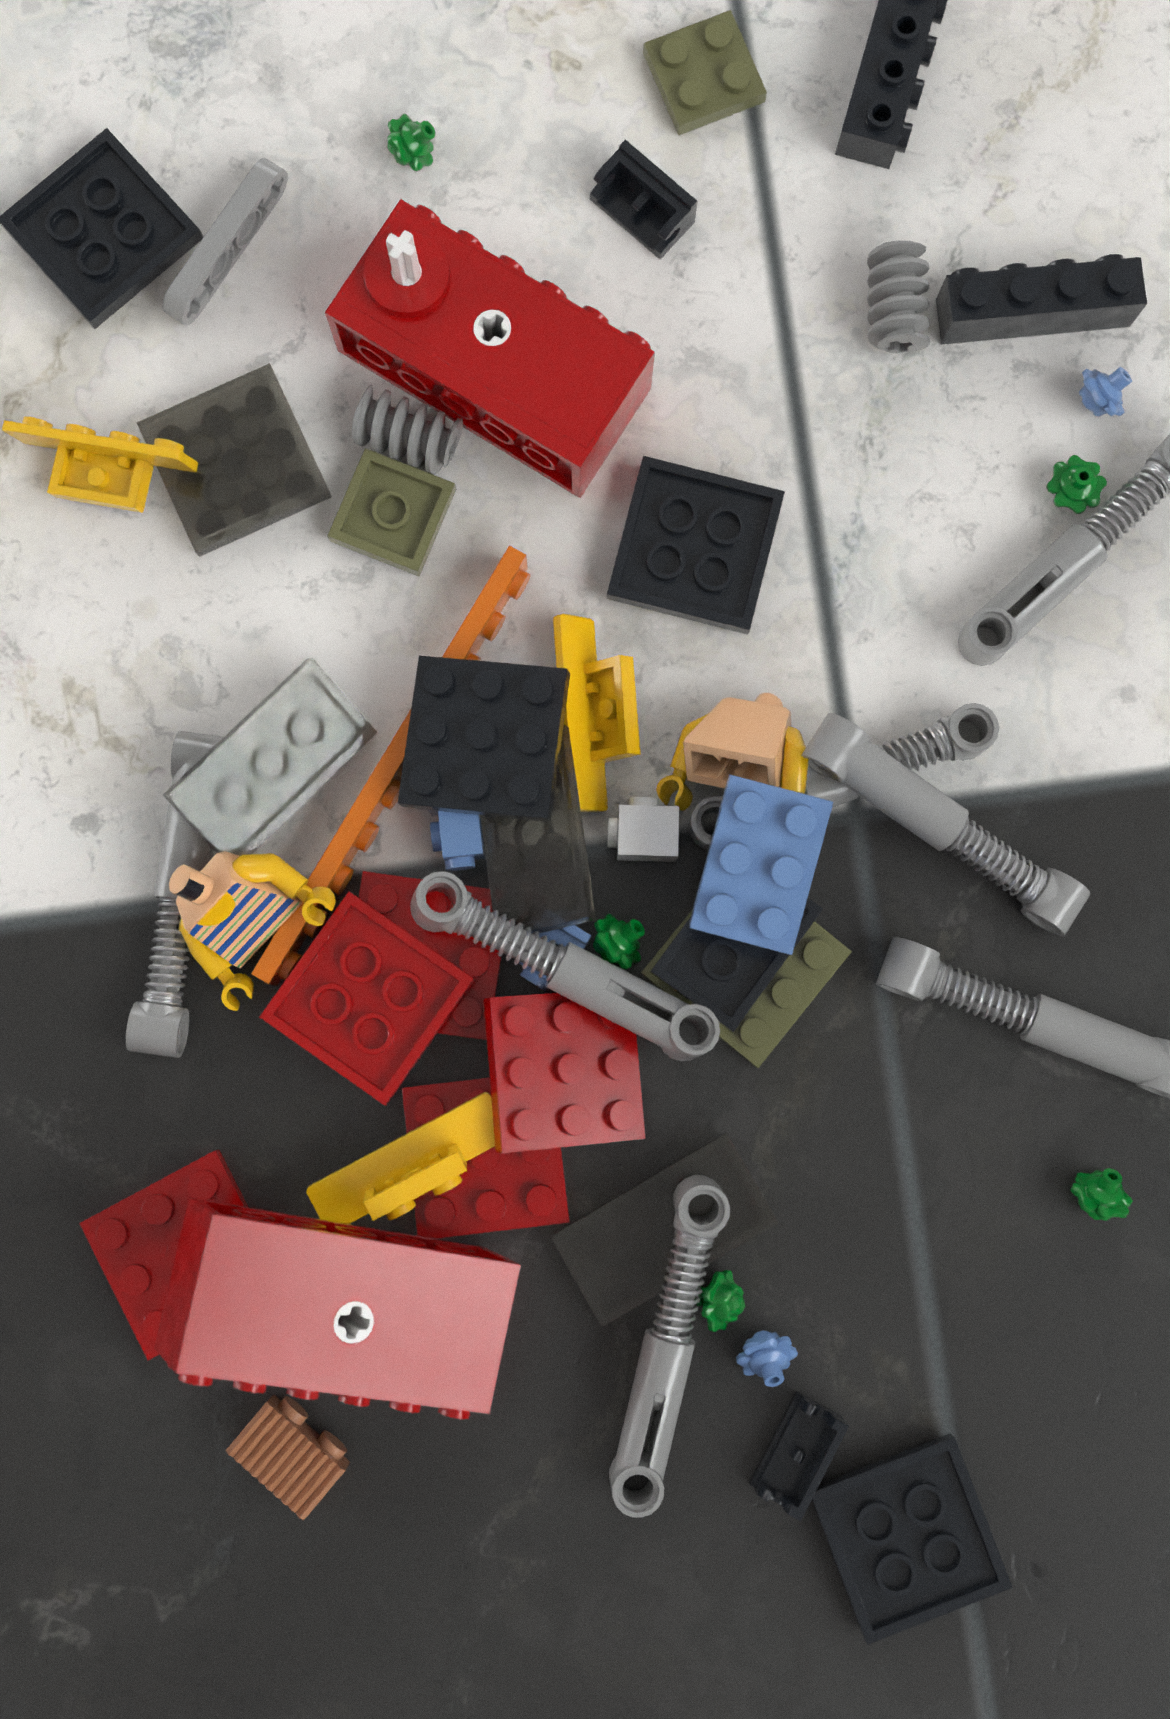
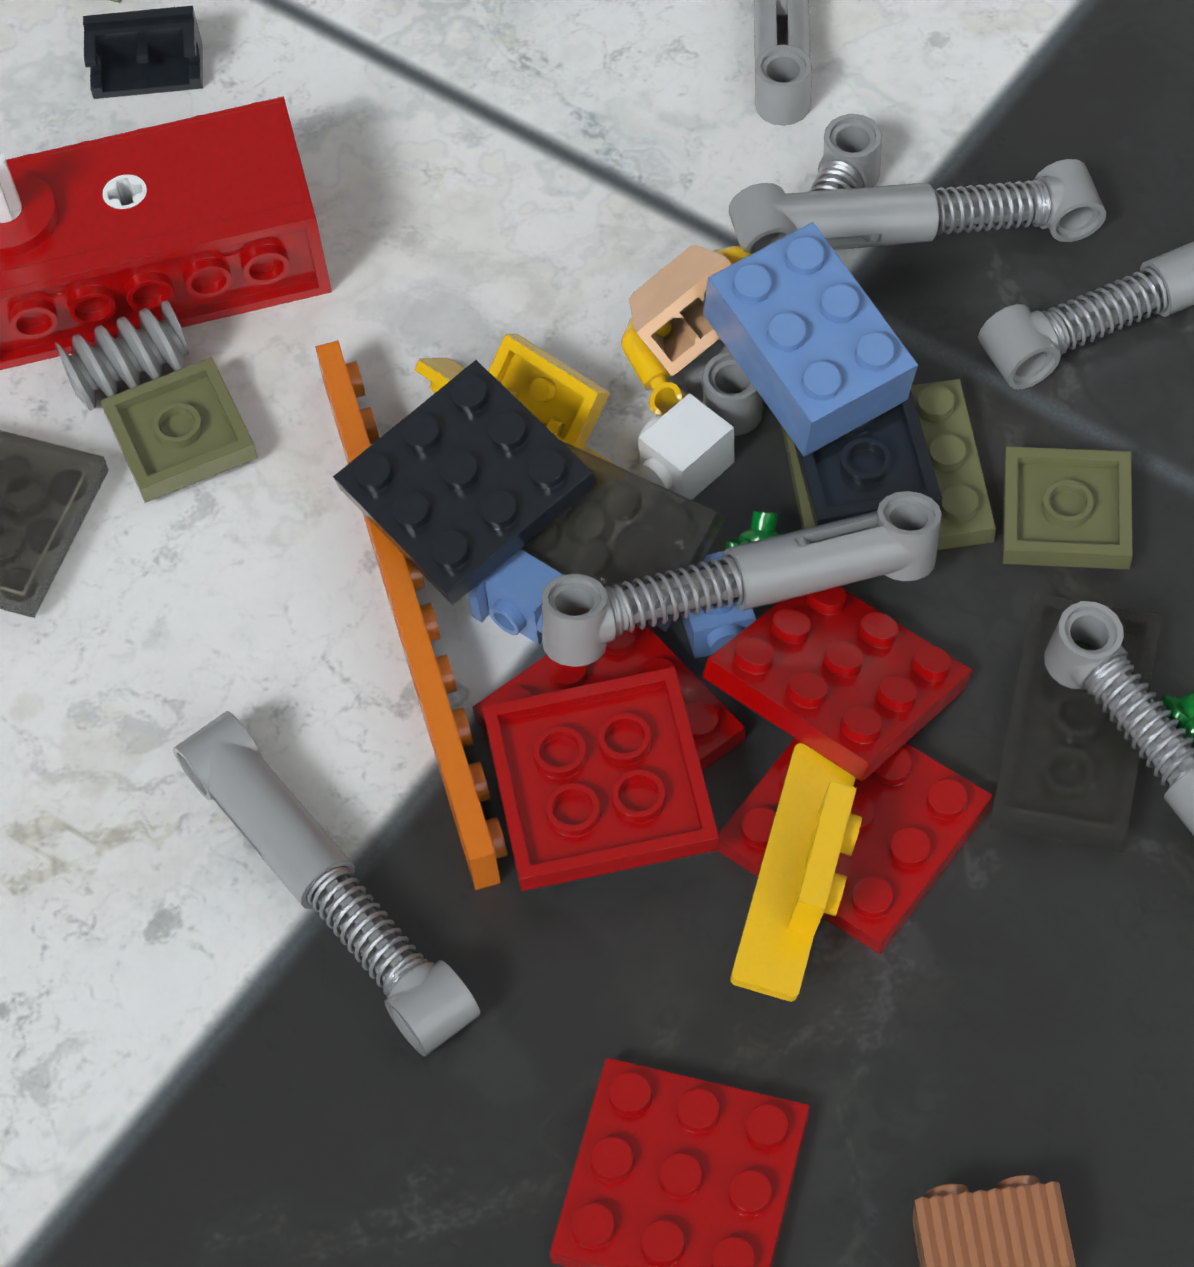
camera: 40 degrees left, 25 degrees down
piece [154,1197,521,1419] -> none
clear smoke plate [163,658,378,856] -> none
torso [169,851,336,1011] -> none
black plate [606,456,785,635] -> none
none -> olive plate [1002,446,1133,570]

